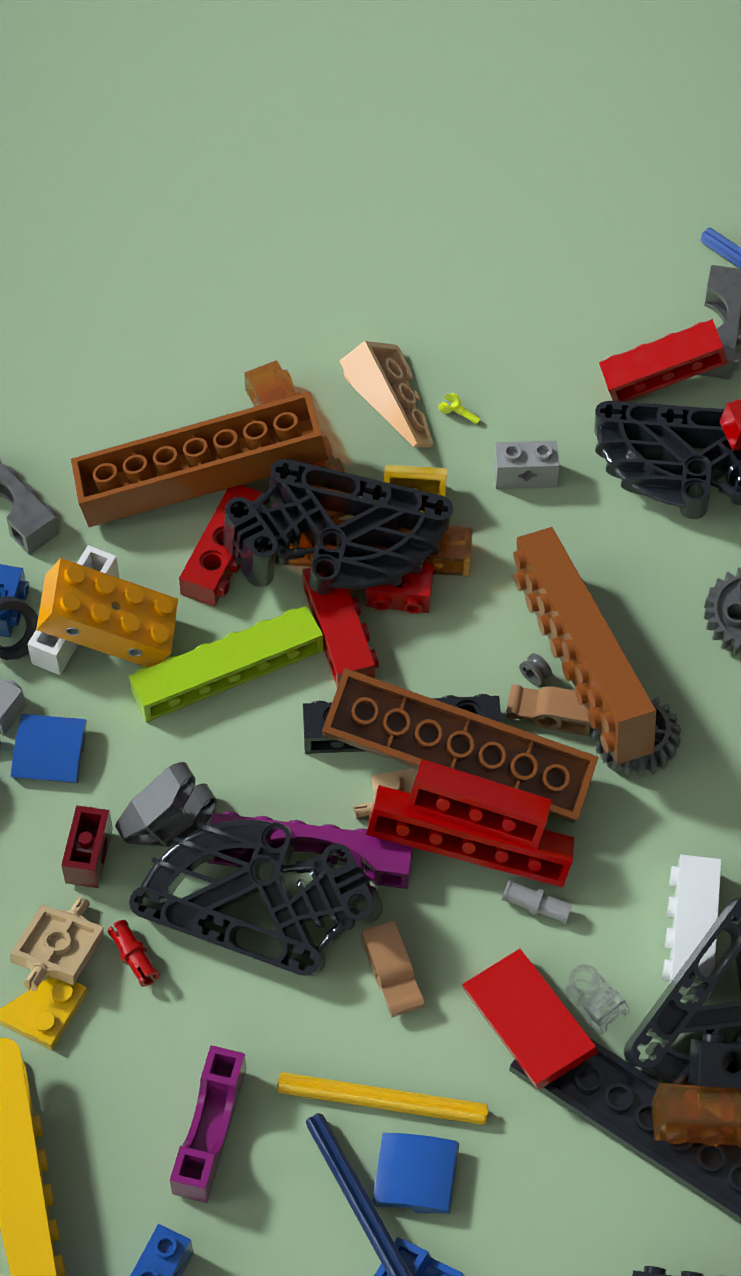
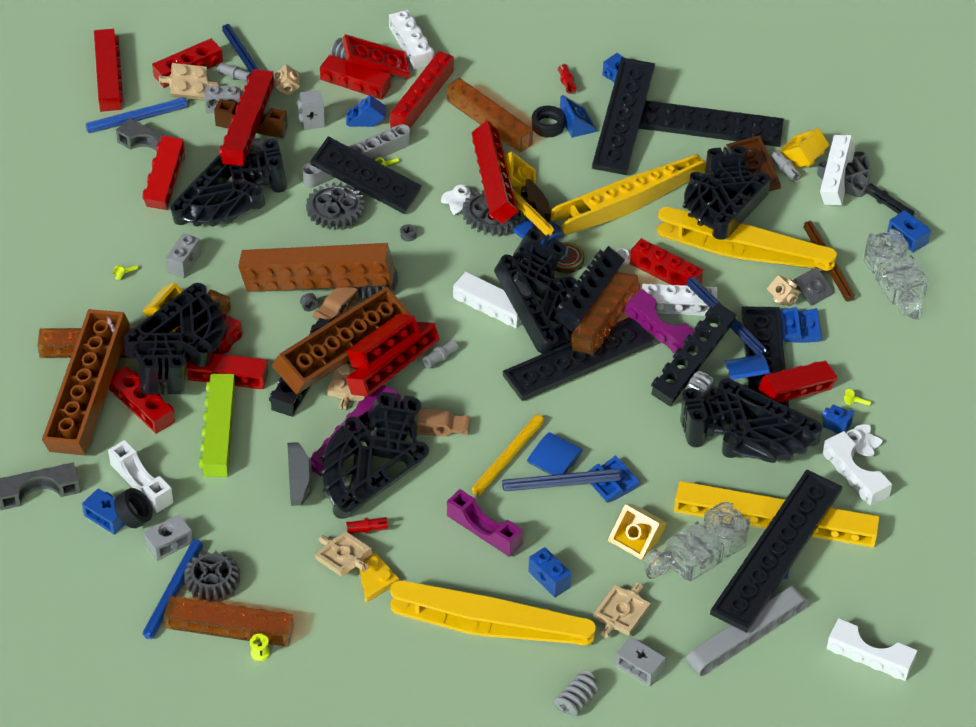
camera: 65 degrees left, 10 degrees down
blue slope [10,714,87,784] -> none
light orange piece [36,558,178,667] -> none
dark red brick [61,805,113,888] -> none
light nougat wedge [339,341,434,448] -> none
red tile [462,948,598,1090] -> none
clear piece [565,964,630,1034] -> none

